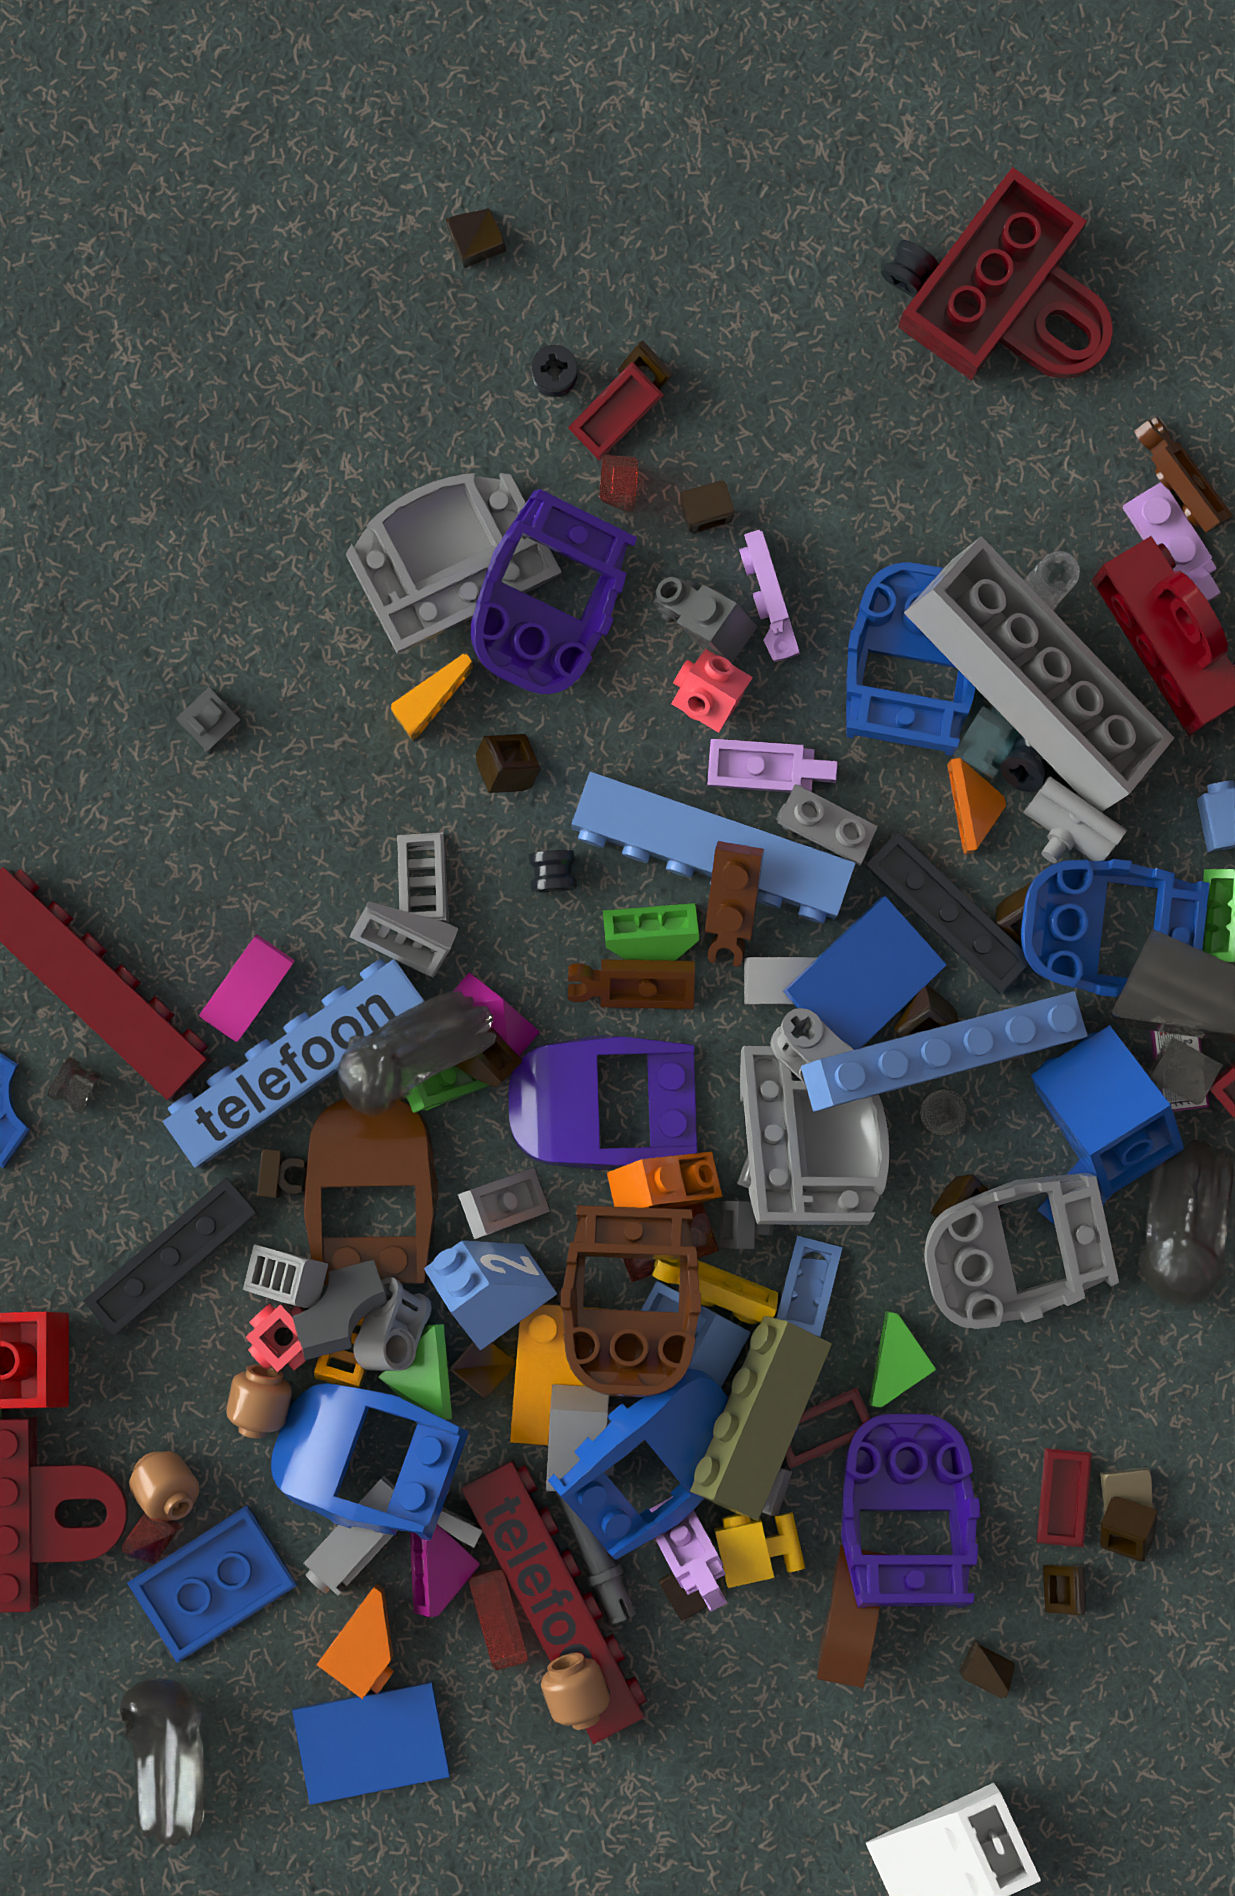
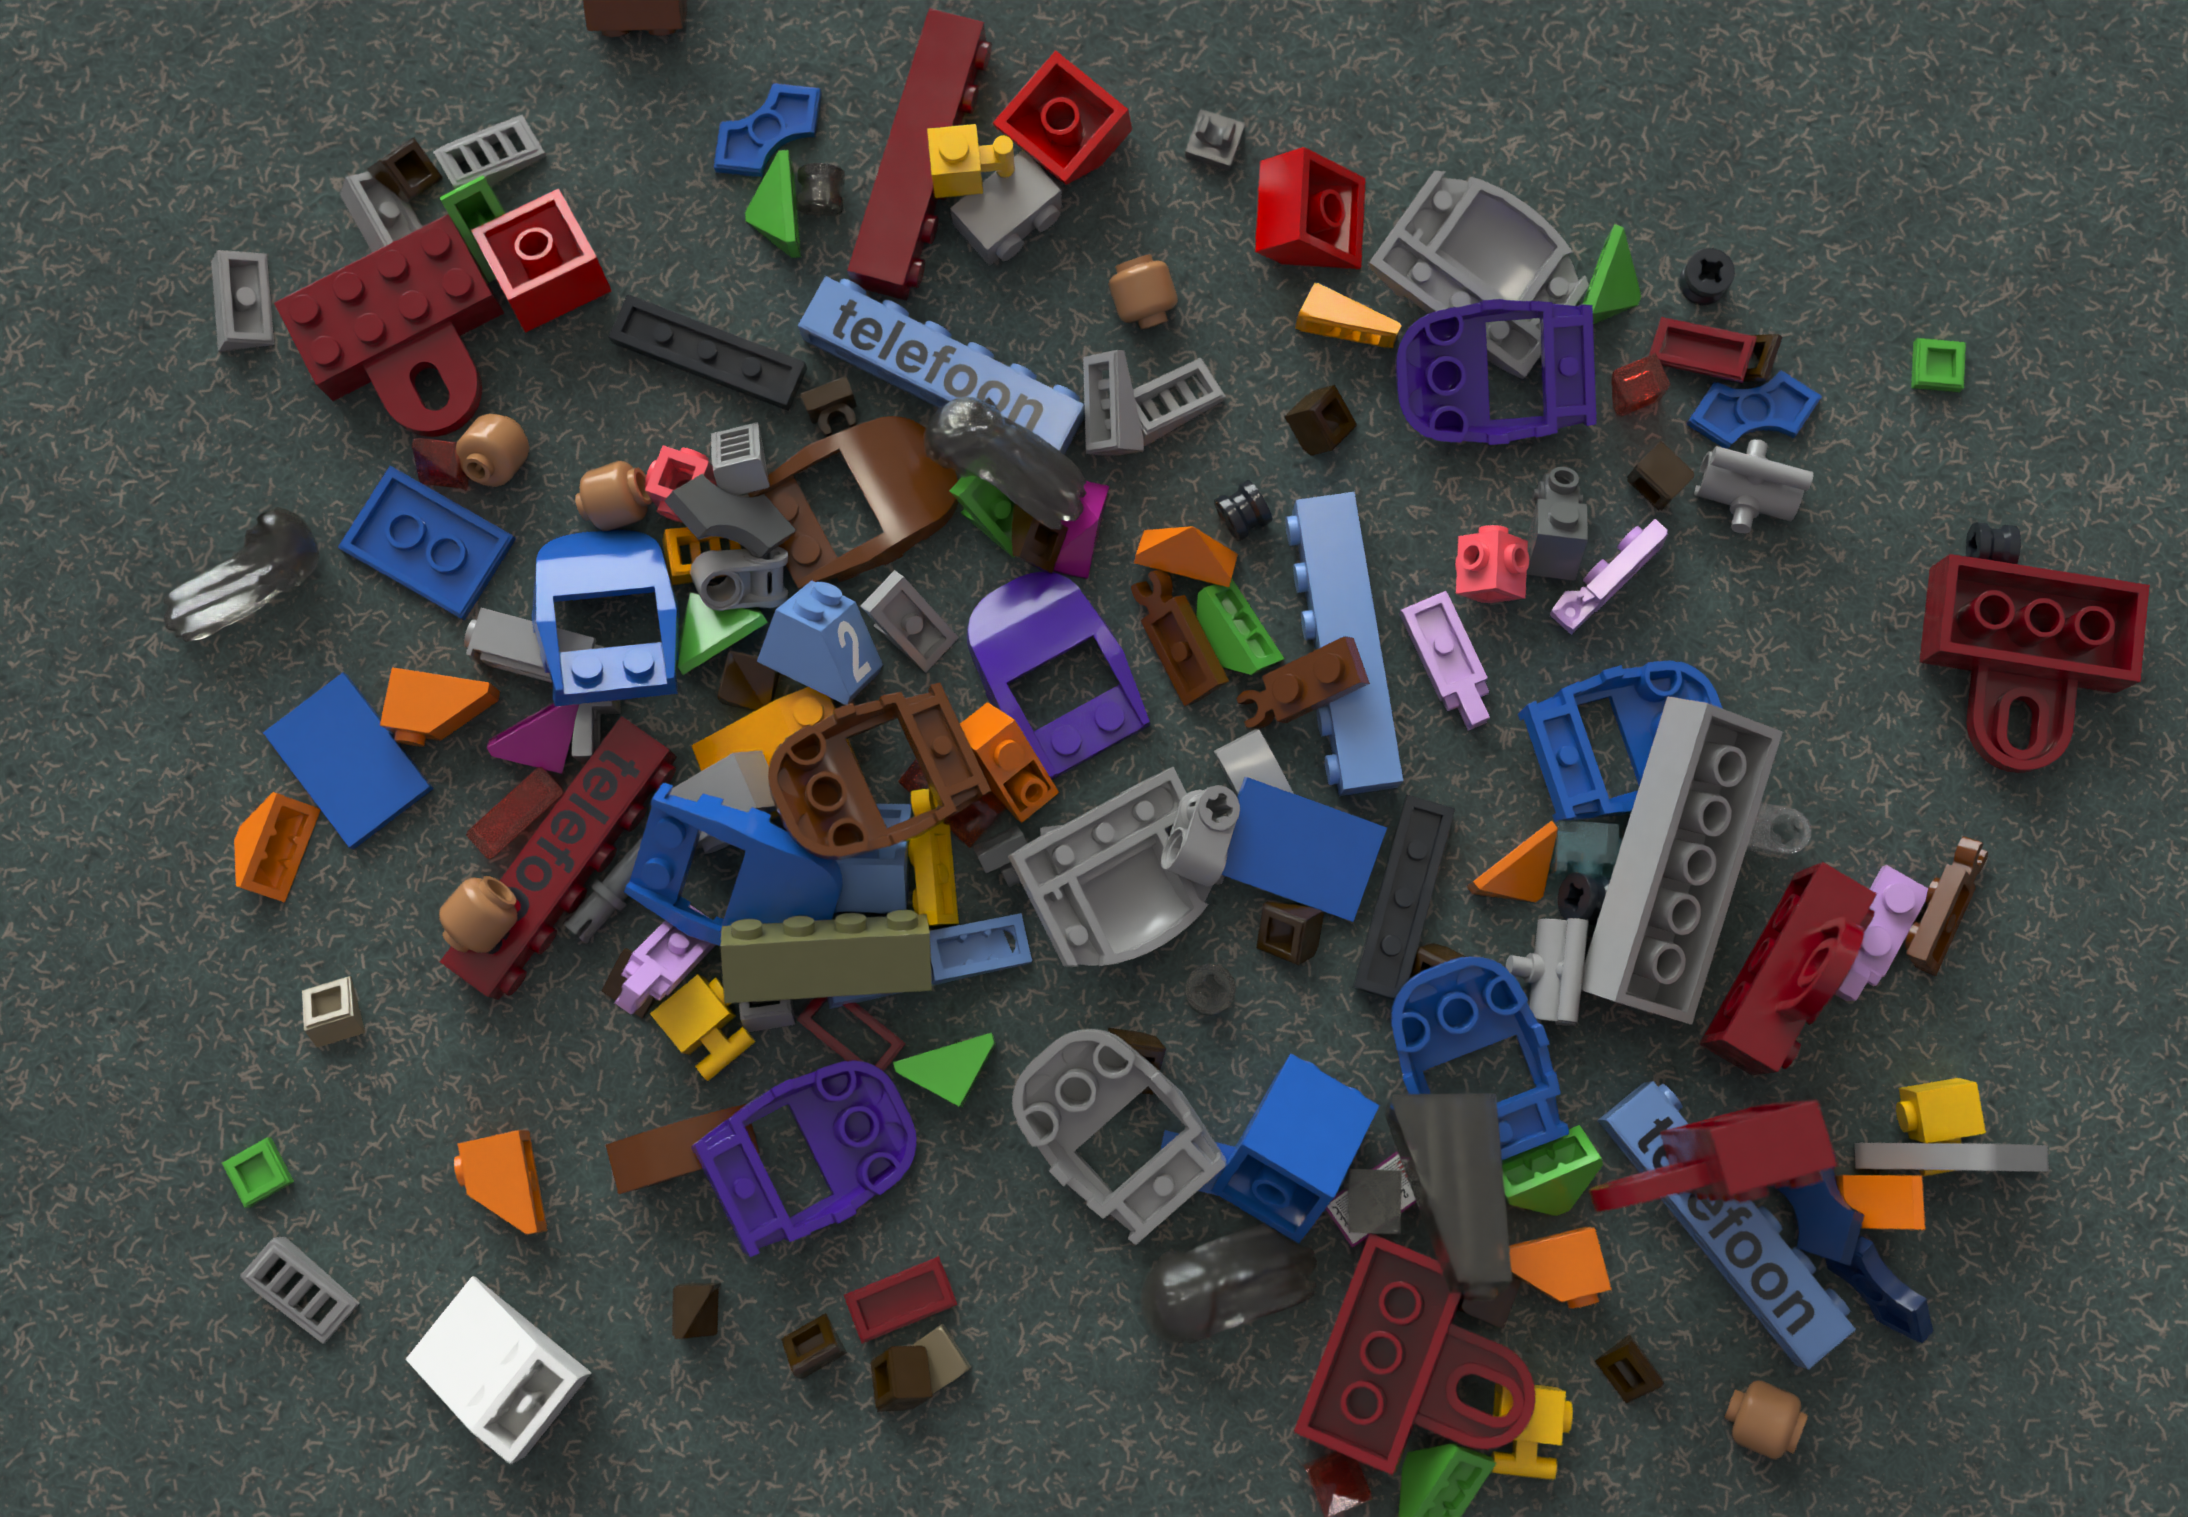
camera: 65 degrees right, 5 degrees down
dark pink slope [199,934,295,1042] -> none
dark brown slope [445,208,506,268] -> none
light grey hinge [776,784,878,866] -> none
medium blue brick [801,991,1087,1112] -> none
none -> orange slope [234,792,321,902]
none -> dark tan slope [302,976,365,1047]
none -> orange slope [454,1130,548,1234]
none -> bright green slope [745,150,801,258]
none -> yellow brick [927,124,1015,198]
none -> light grey brick [950,150,1062,266]
none -> red slope [993,50,1132,185]
none -> medium nougat head [1109,254,1178,330]
none -> orange slope [1134,526,1238,587]
none -> red slope [1255,147,1366,269]
none -> bright green slope [1583,224,1641,324]
none -> blue tile [1686,370,1822,449]
none -> light grey pin [1694,440,1813,533]
none -> bright green tile [1912,338,1966,392]

